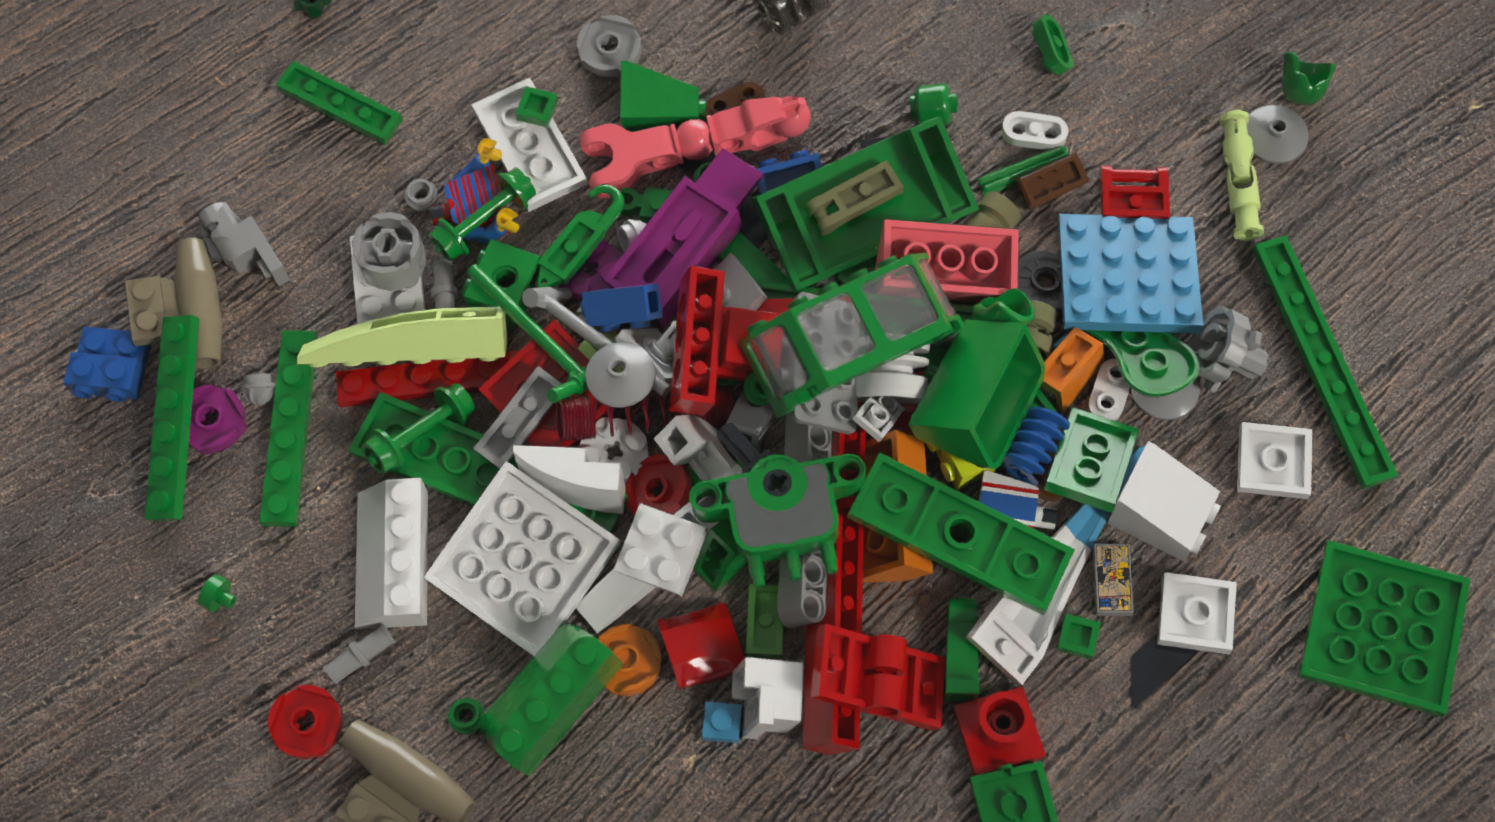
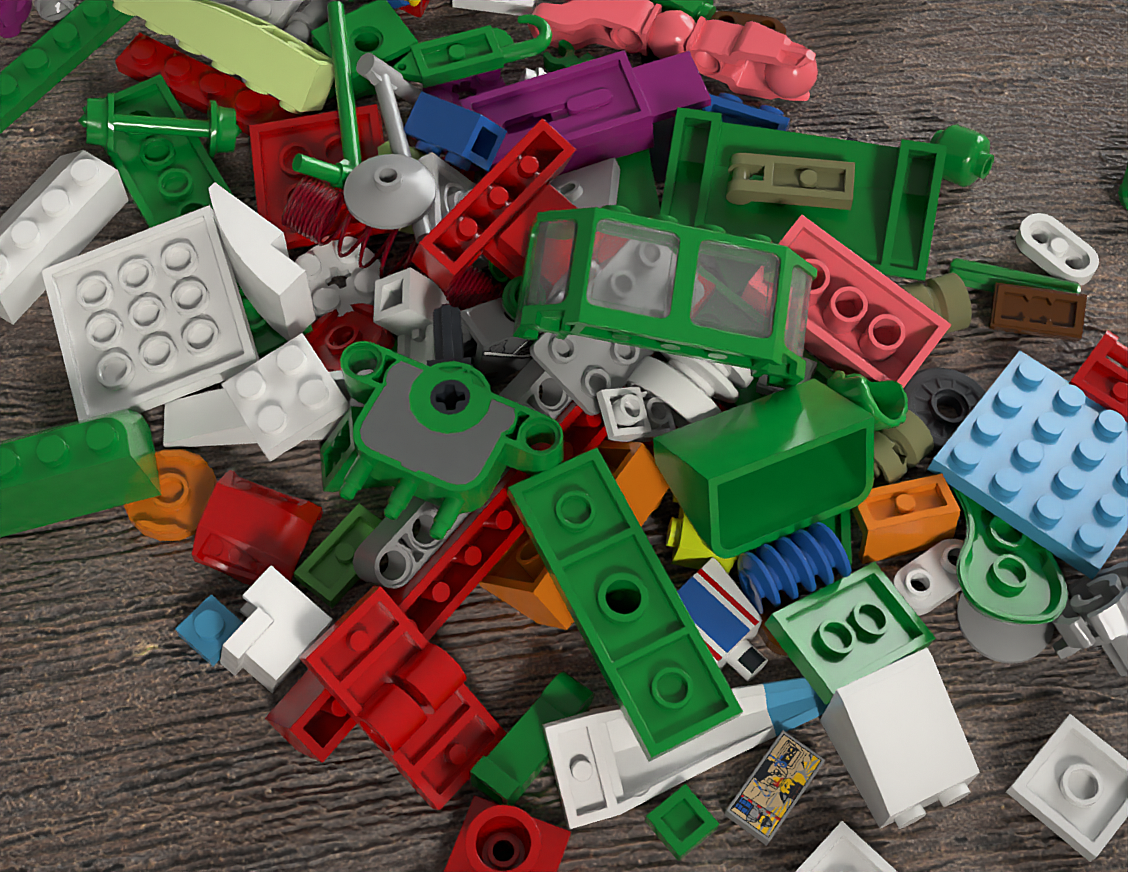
camera: 30 degrees right, 5 degrees down
light grey plate [473,366,562,469] -> none

